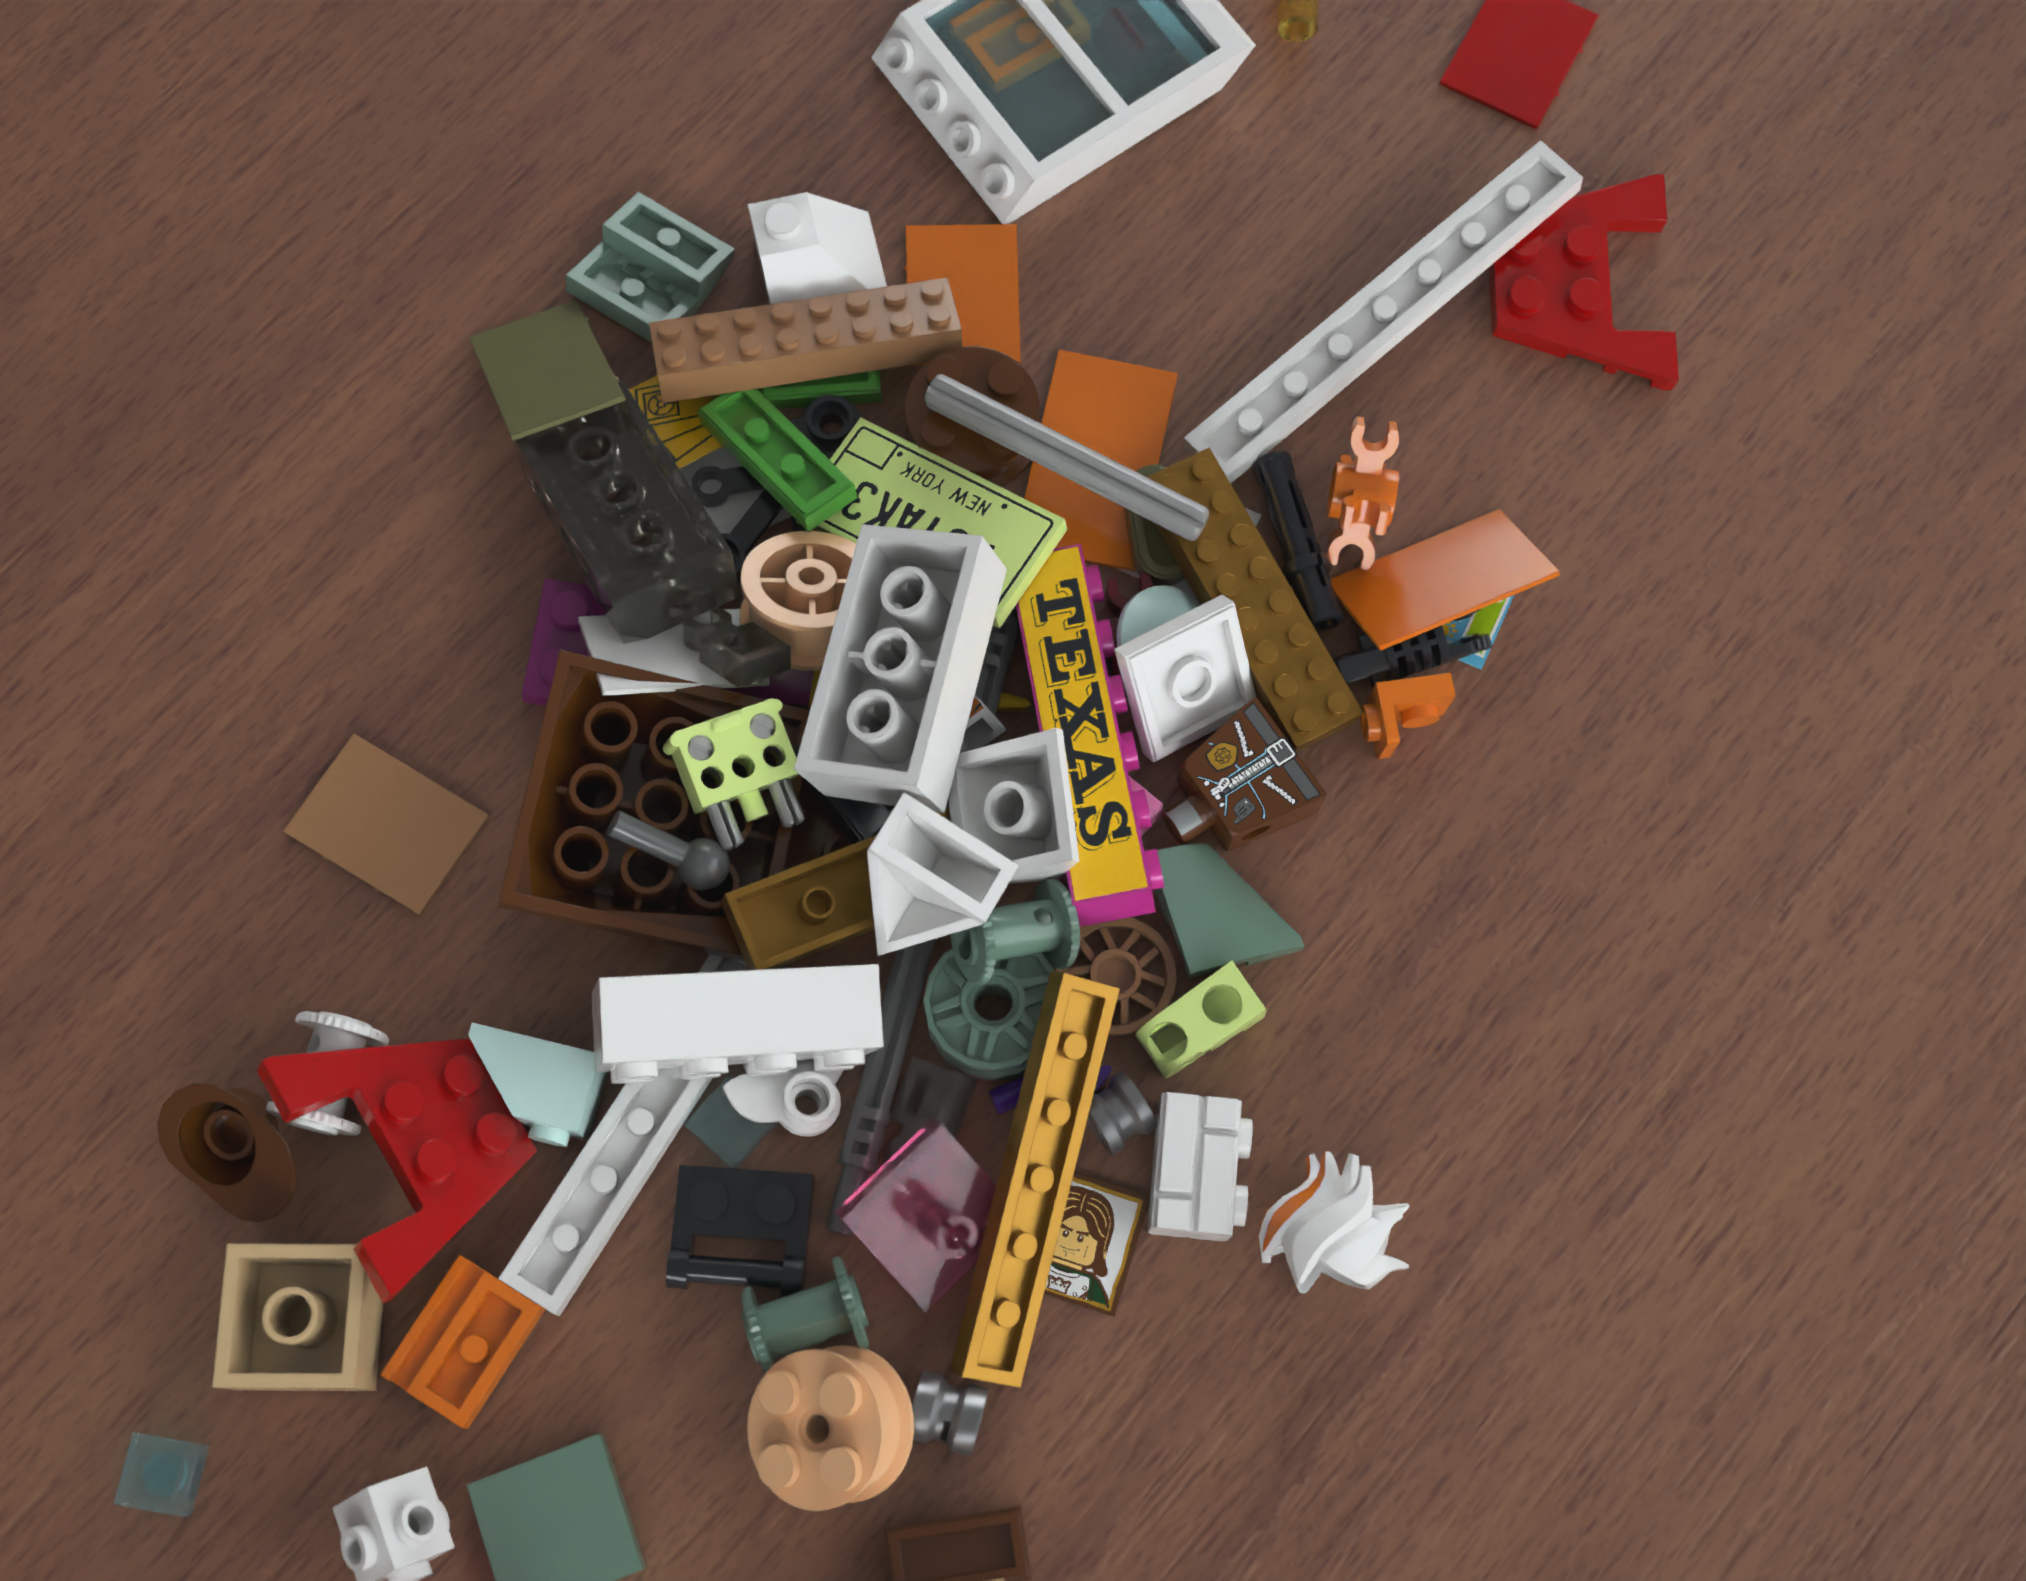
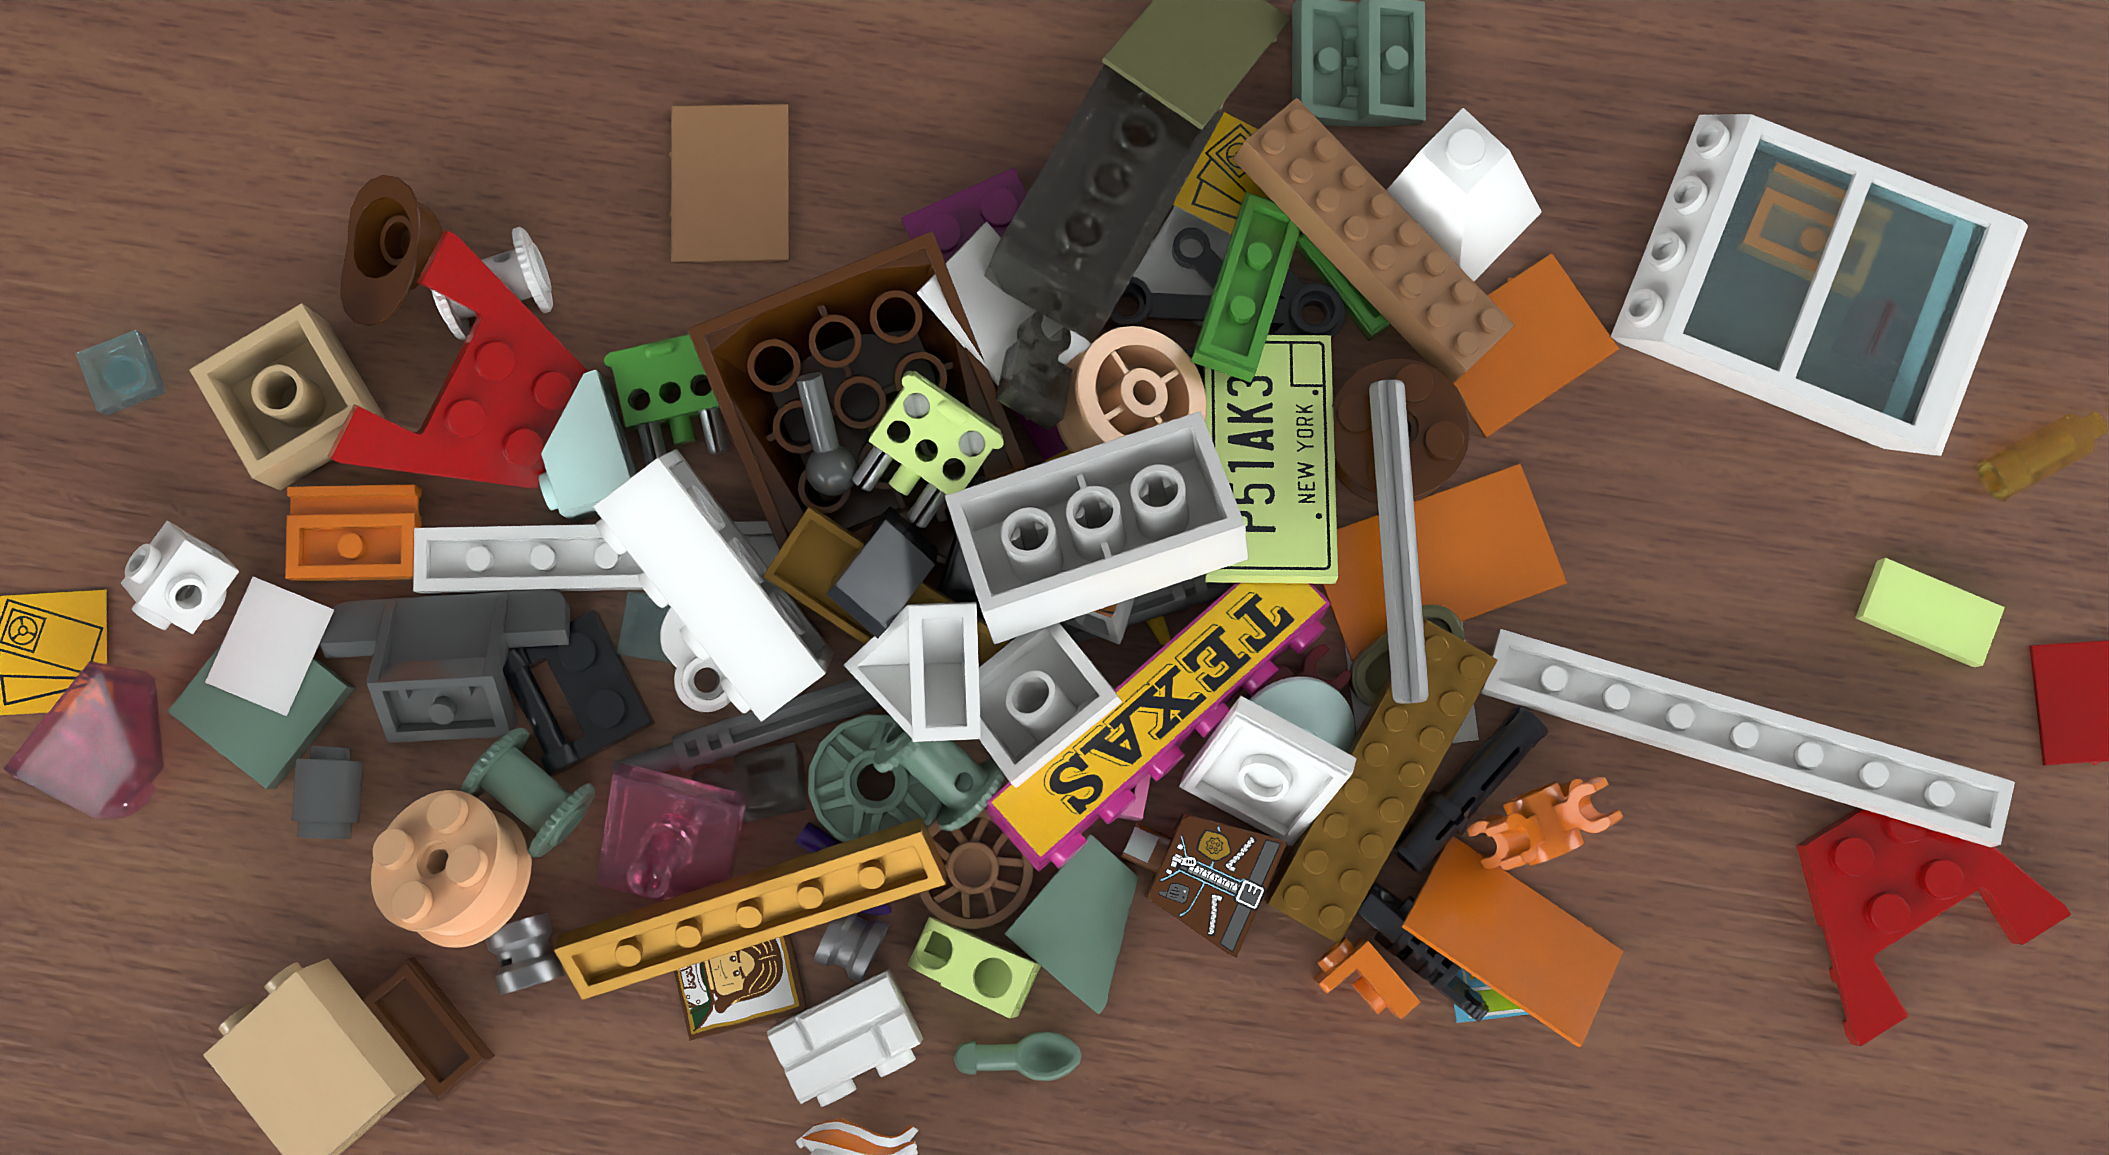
camera: 60 degrees right, 10 degrees up
none -> white sticker [205,577,334,716]
none -> dark grey brick [291,746,364,839]
none -> dark grey plate [320,589,570,743]
none -> bright green piece [604,334,730,466]
none -> slope [826,506,938,639]
none -> sand green piece [953,1031,1082,1081]
none -> yellowish green tile [1855,558,2005,667]

